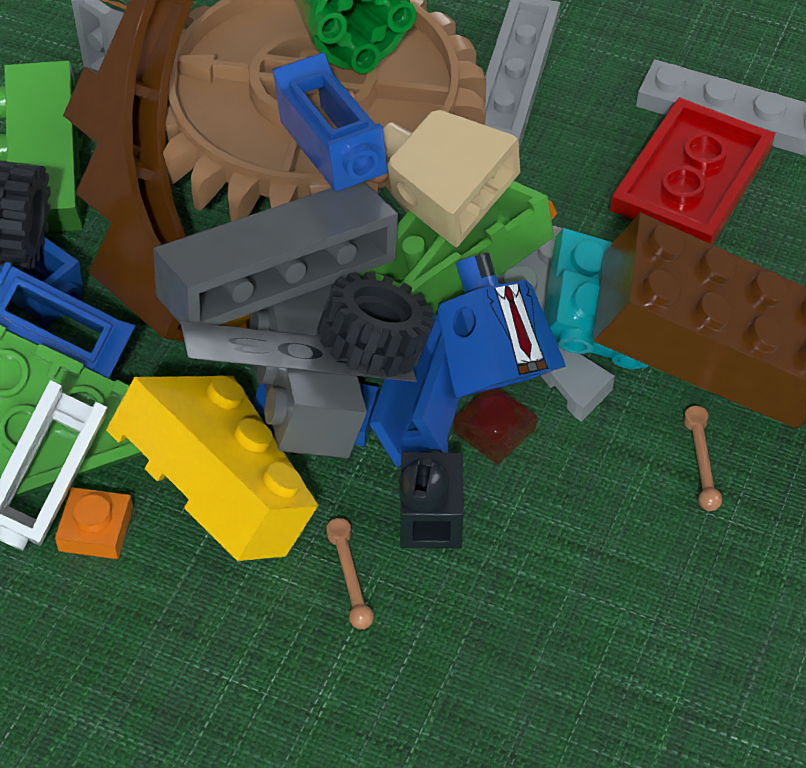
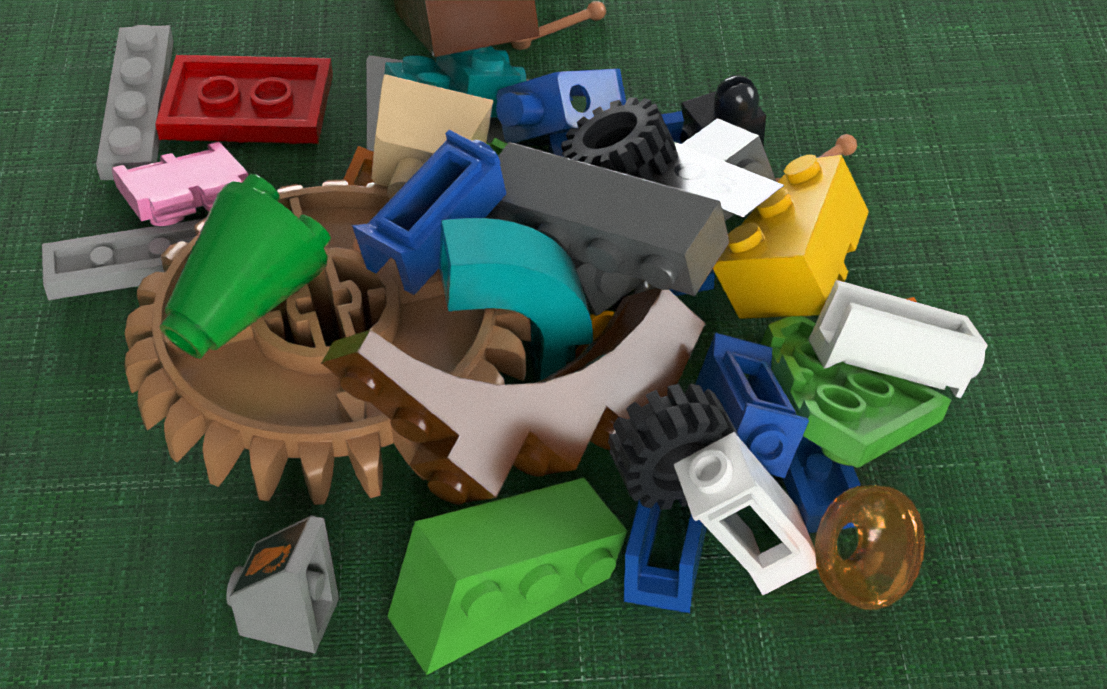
camera: 115 degrees left, 5 degrees down
none -> bright pink plate [112,142,248,226]
none -> teal arch [439,218,593,381]

